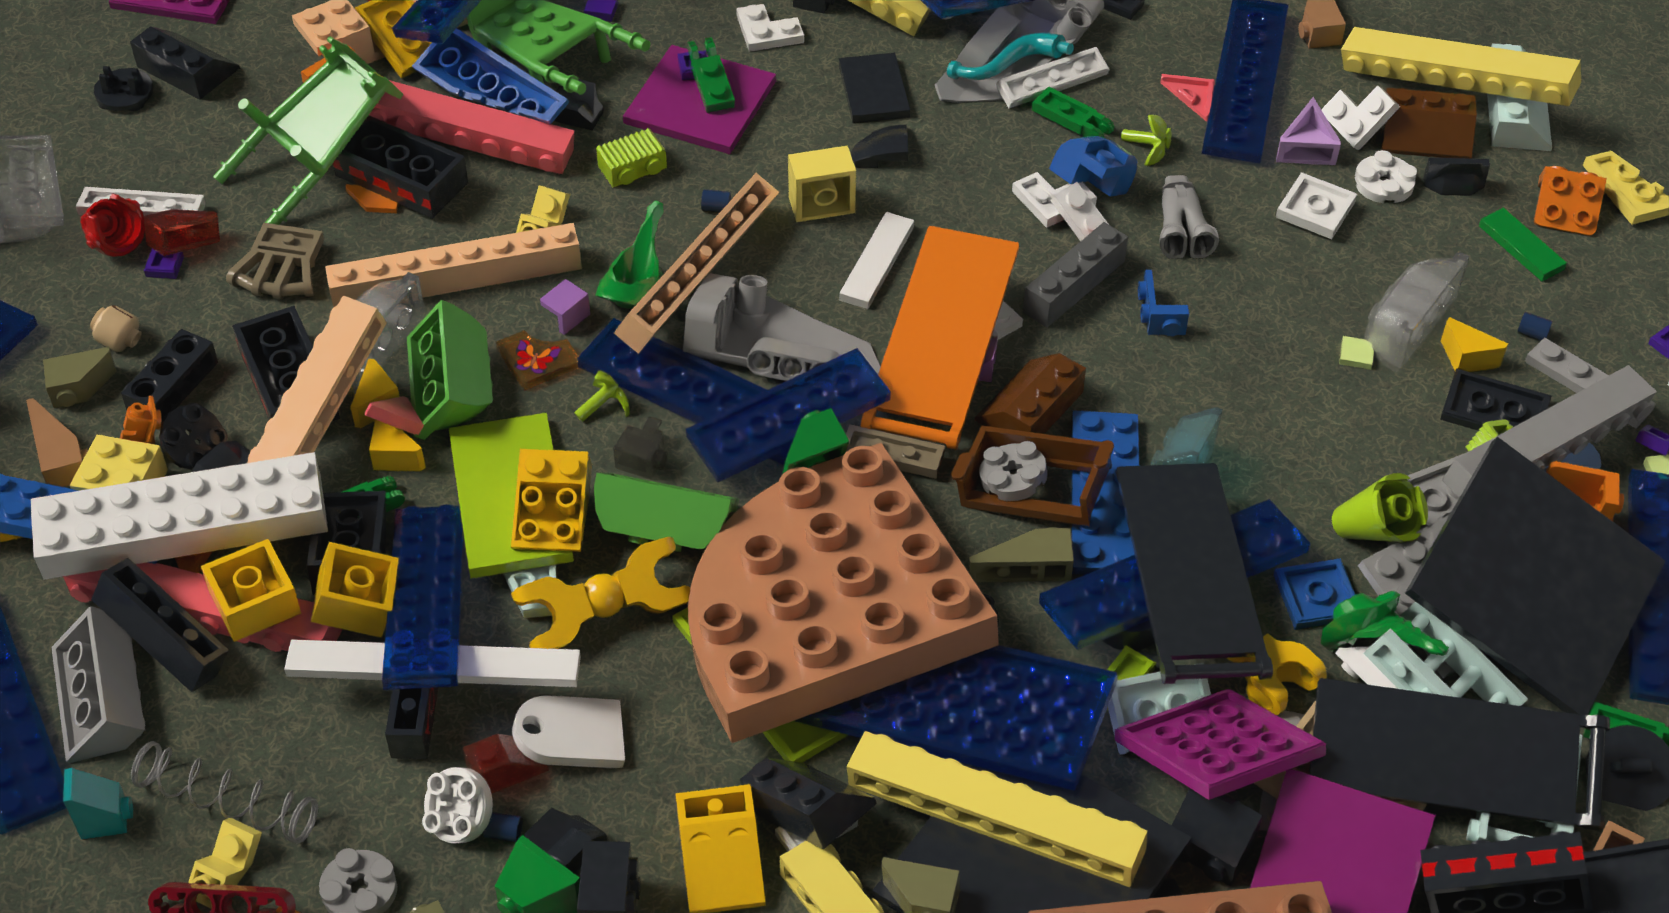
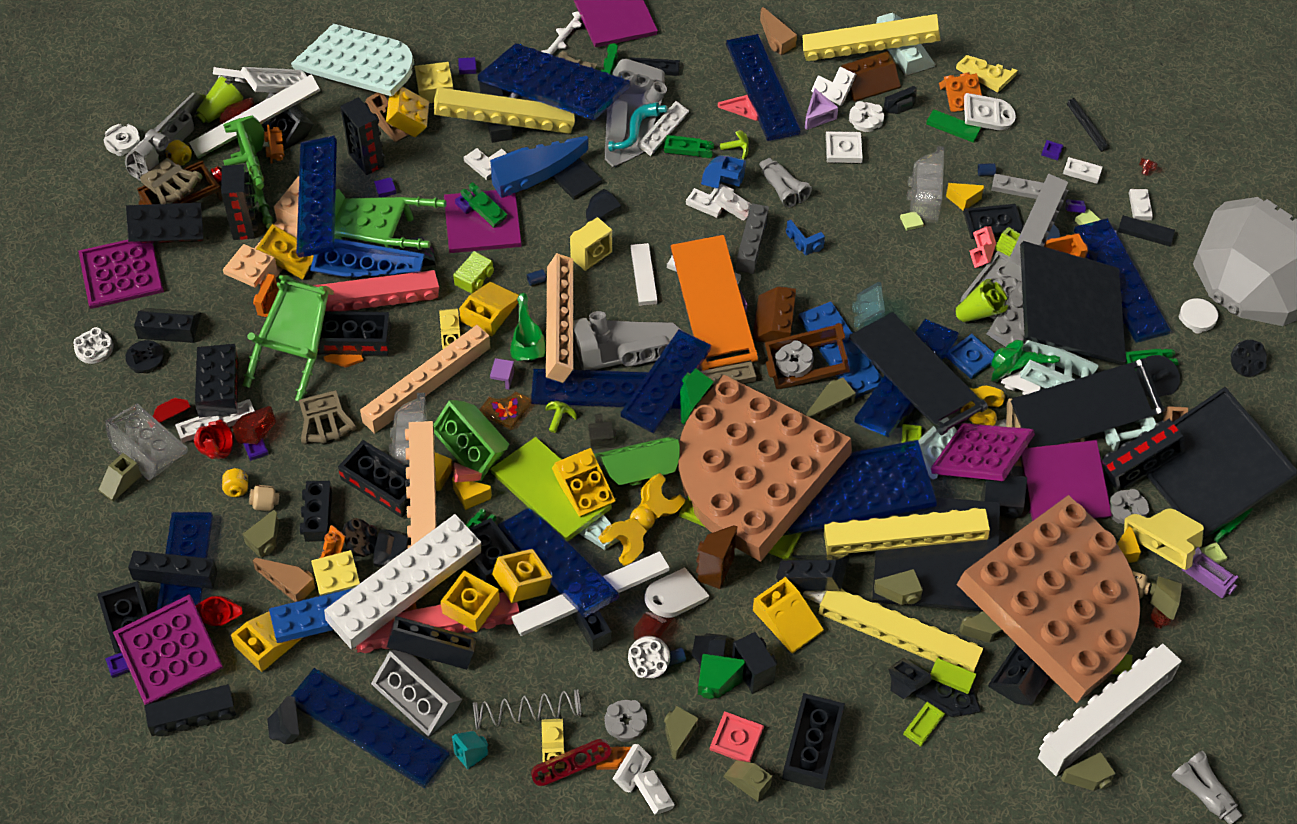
camera: 30 degrees left, 5 degrees up
none -> white tile [73,327,113,364]
none -> red slope [151,398,191,426]
none -> black brick [195,344,239,418]
none -> yellow head [222,468,248,497]
none -> yellow slope [459,282,519,336]
none -> blue wedge [490,136,588,198]
none -> reddish brown slope [696,525,738,589]
none -> white tile [964,93,1016,130]
none -> coral slope [970,226,996,268]

